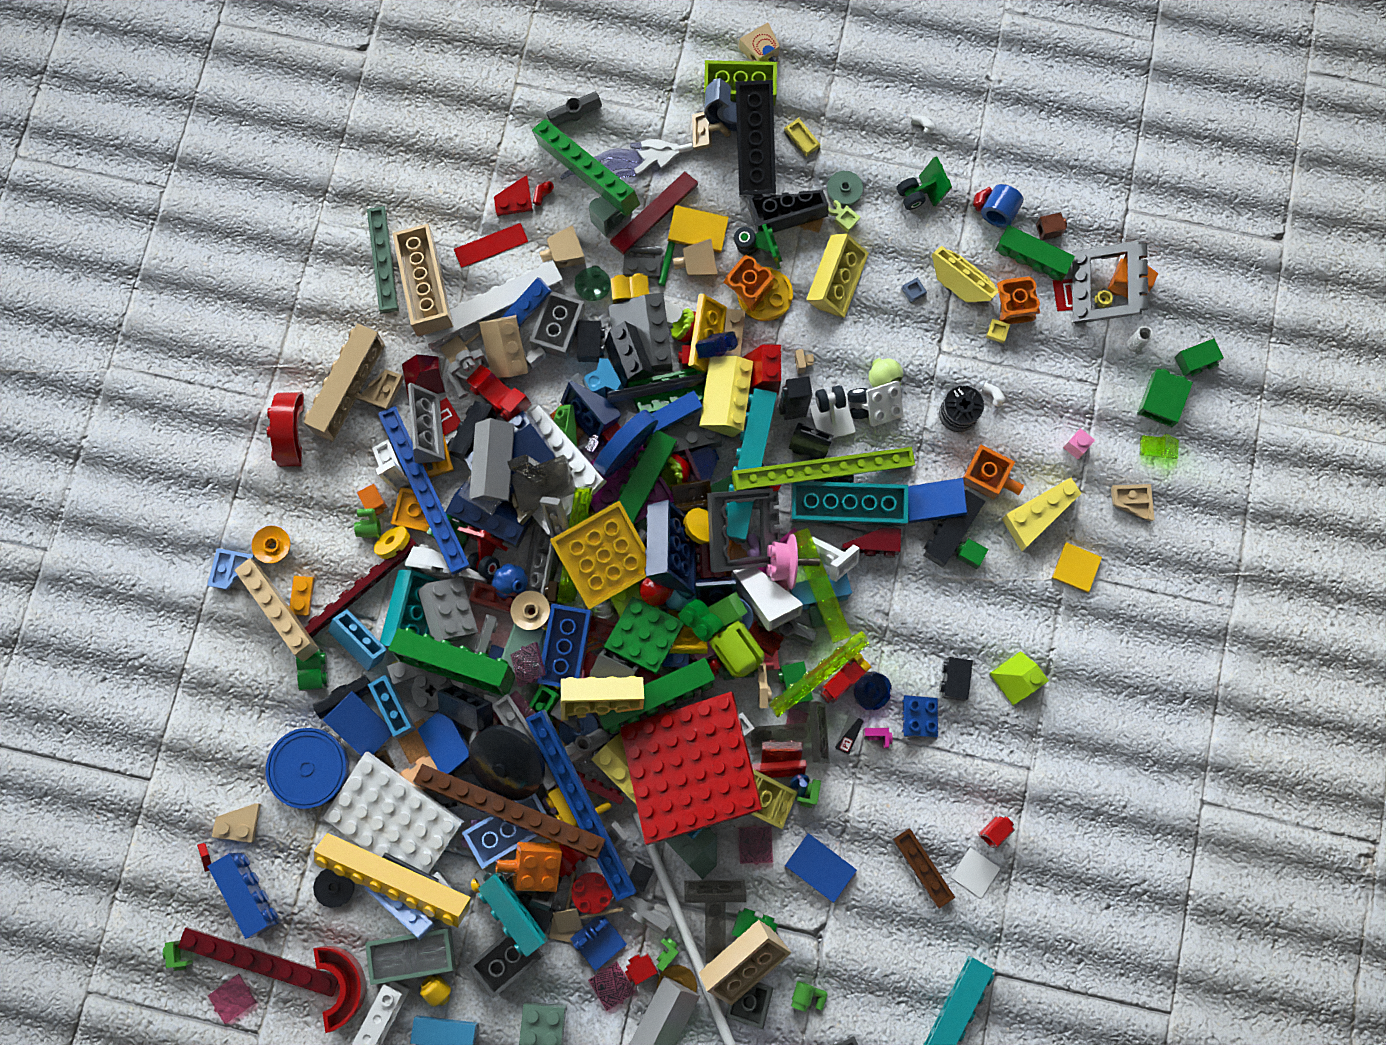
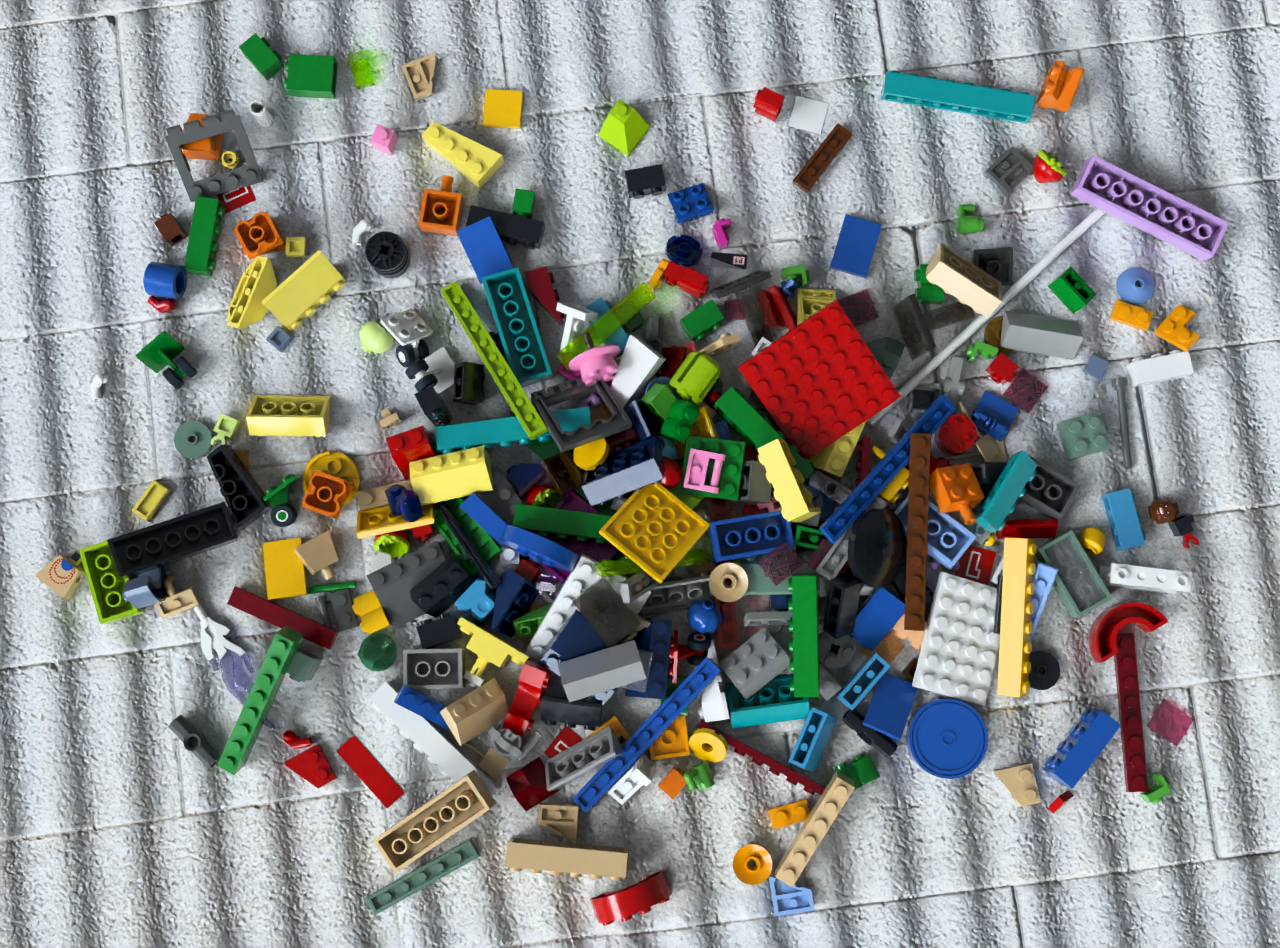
camera: 105 degrees left, 5 degrees up
tan torso [539,225,585,268] -> none
clear neon green plate [769,631,869,718] -> none
none -> light yellow slope [261,250,346,331]
none -> light yellow brick [457,617,531,678]
none -> bright pink plate [683,448,726,494]
none -> red sticker [954,545,996,585]
none -> red plate [996,519,1058,539]

